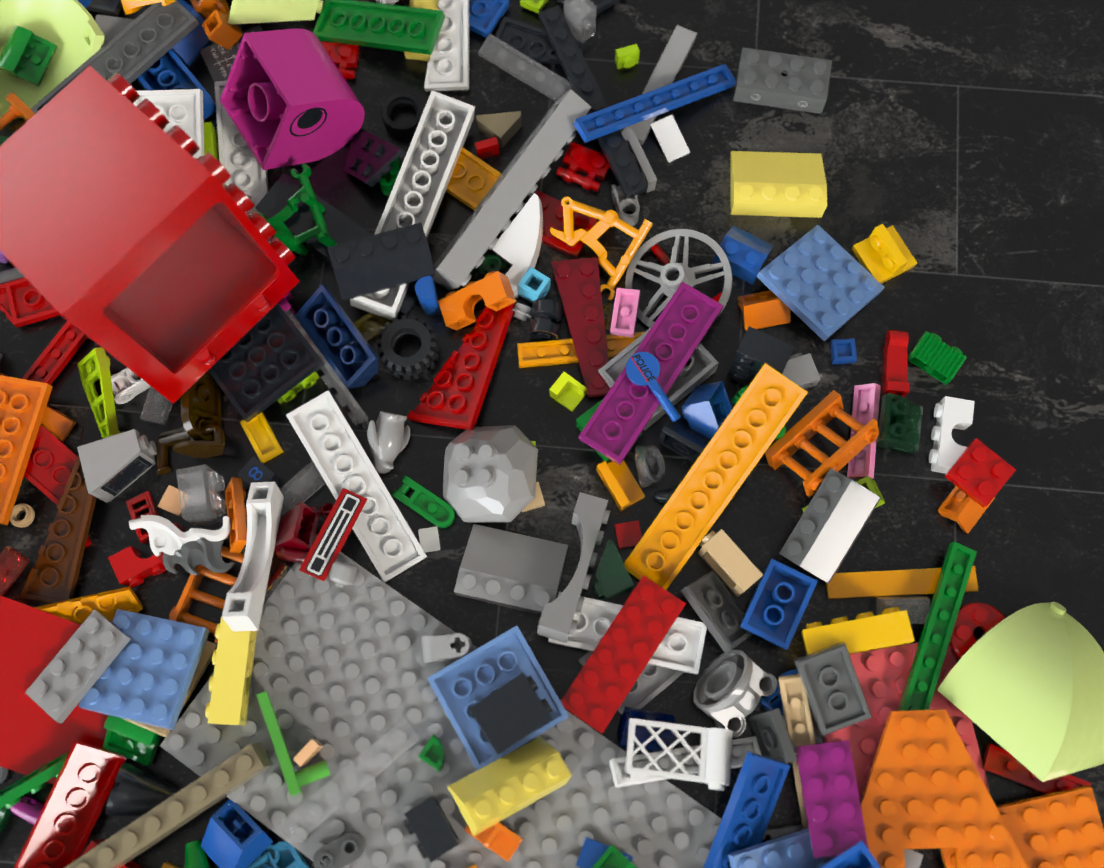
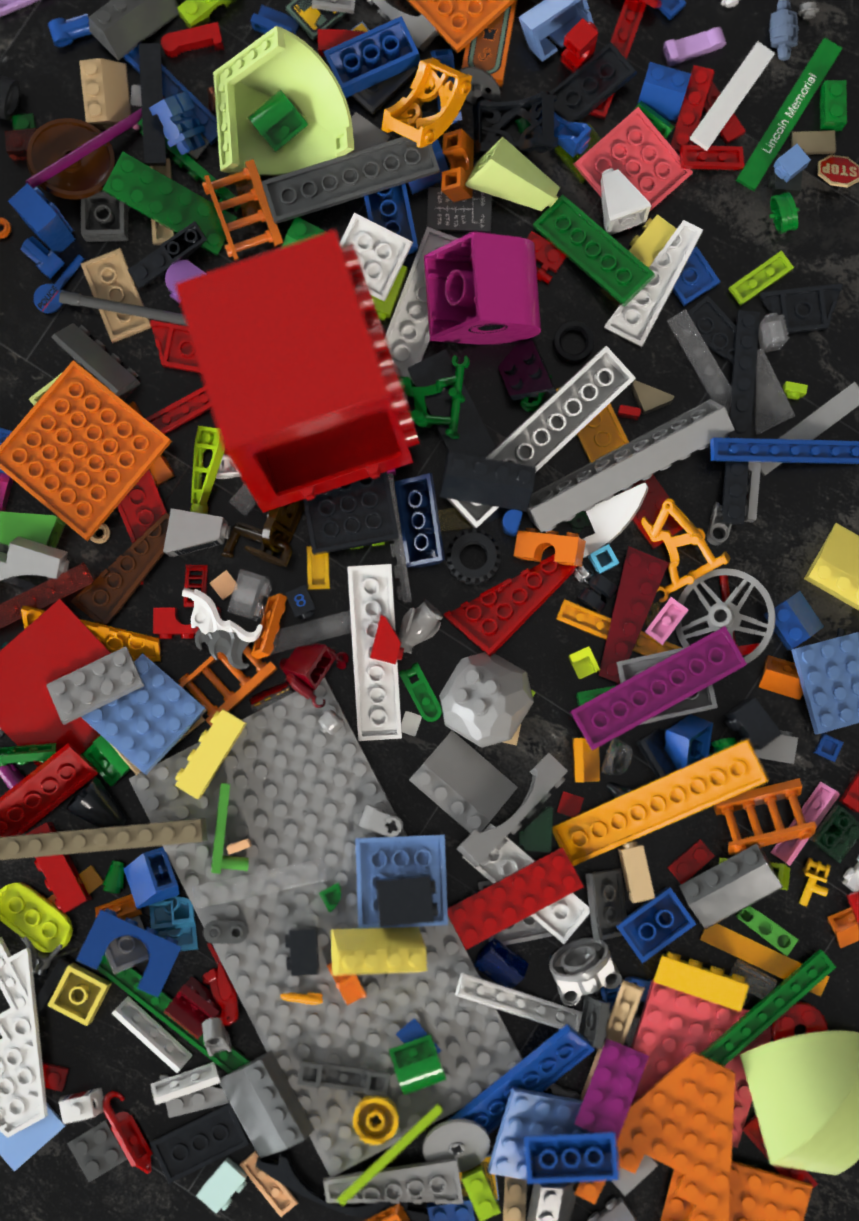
camera: 30 degrees right, 10 degrees up
white arch [222,482,284,631] -> none
sticker [299,488,367,582] -> none
red plate [556,142,610,192] -> none
white piece [625,718,733,791] -> none
blue piece [626,352,681,422] -> none
white sticker [650,115,690,163] -> none
dark grey tile [794,642,872,736] -> none
none -> red slope [370,614,404,665]
none -> red plate [667,839,715,884]
none -> bright green leg [736,906,798,956]
none -> clear wing [755,348,795,435]
none -> yellow arm [799,857,831,906]

